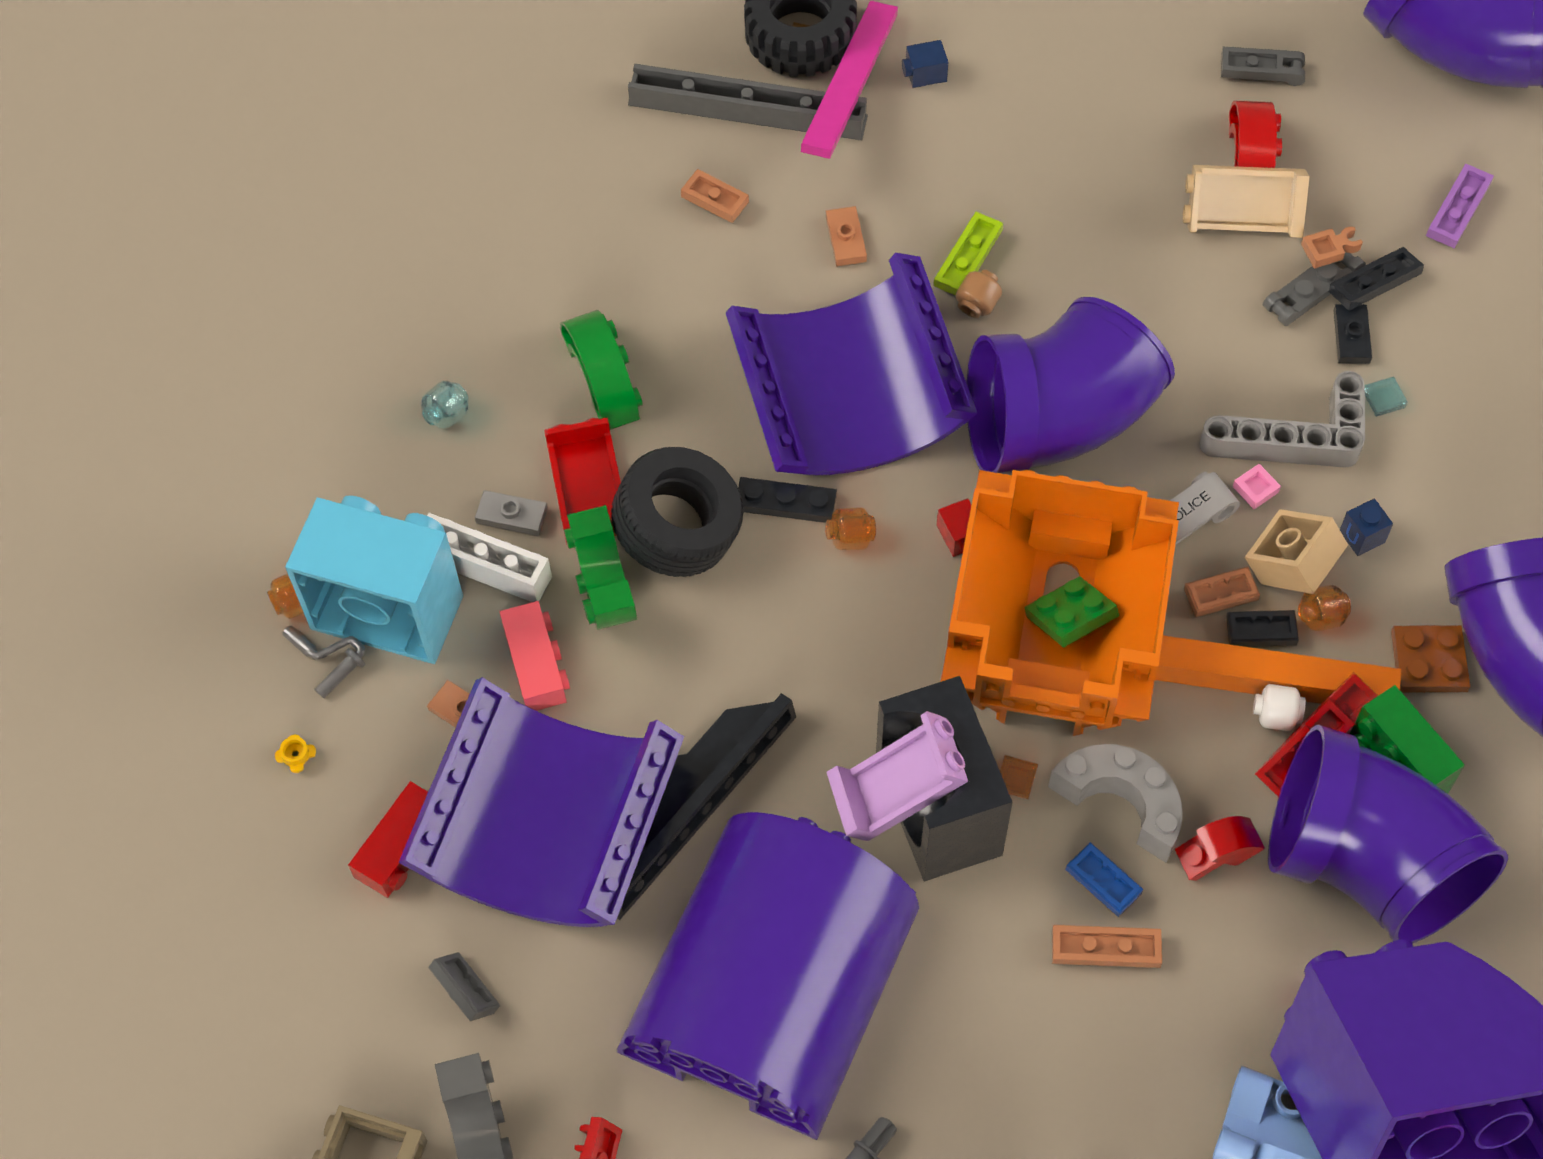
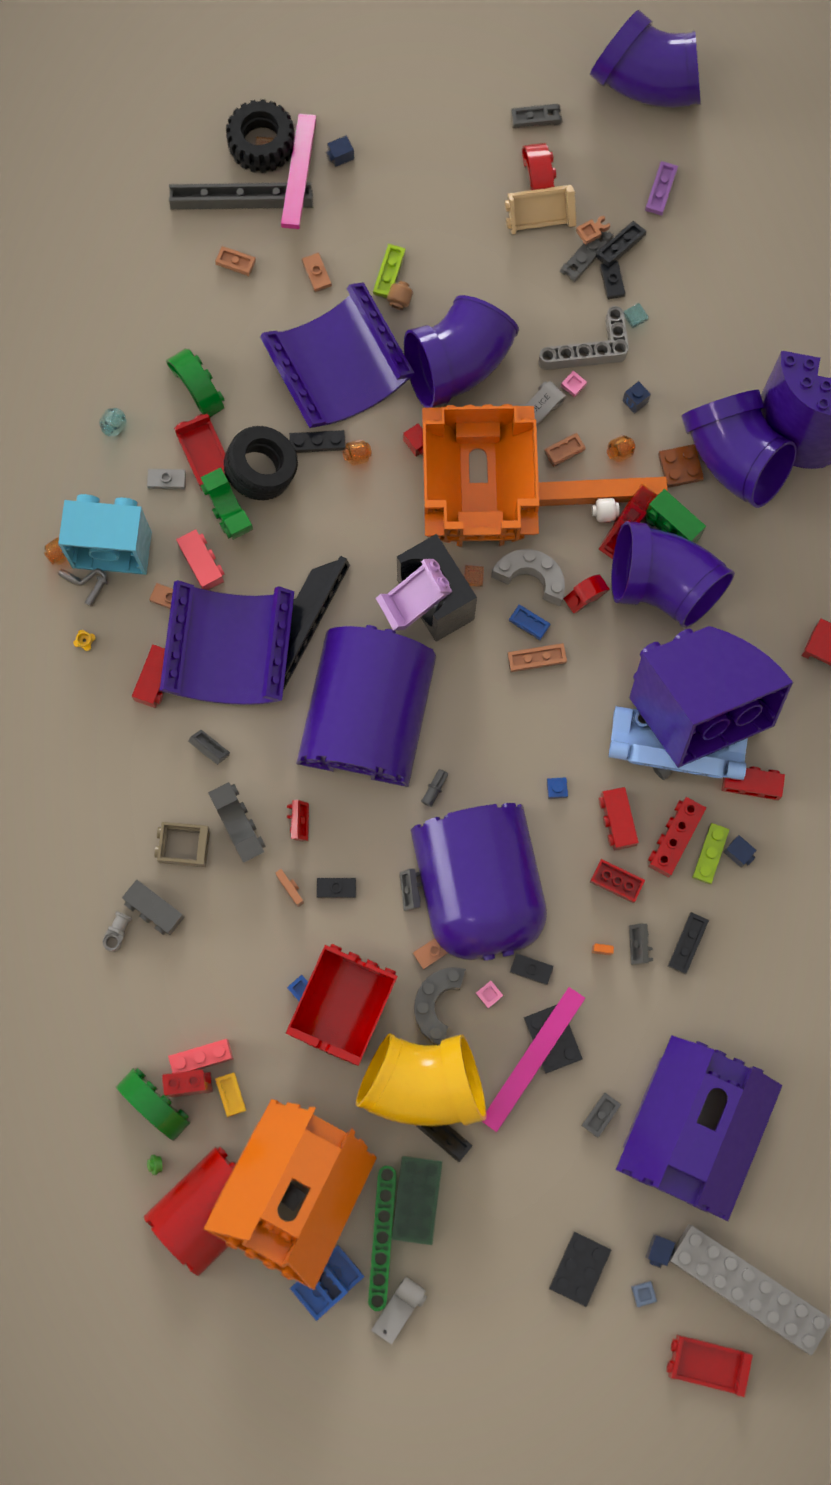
camera: 15 degrees left, 15 degrees up
white brick [427,513,552,602] -> none
green plate [1024,576,1120,648] -> none
black plate [1226,610,1299,647] -> none
tan brick [1244,509,1348,594] -> none

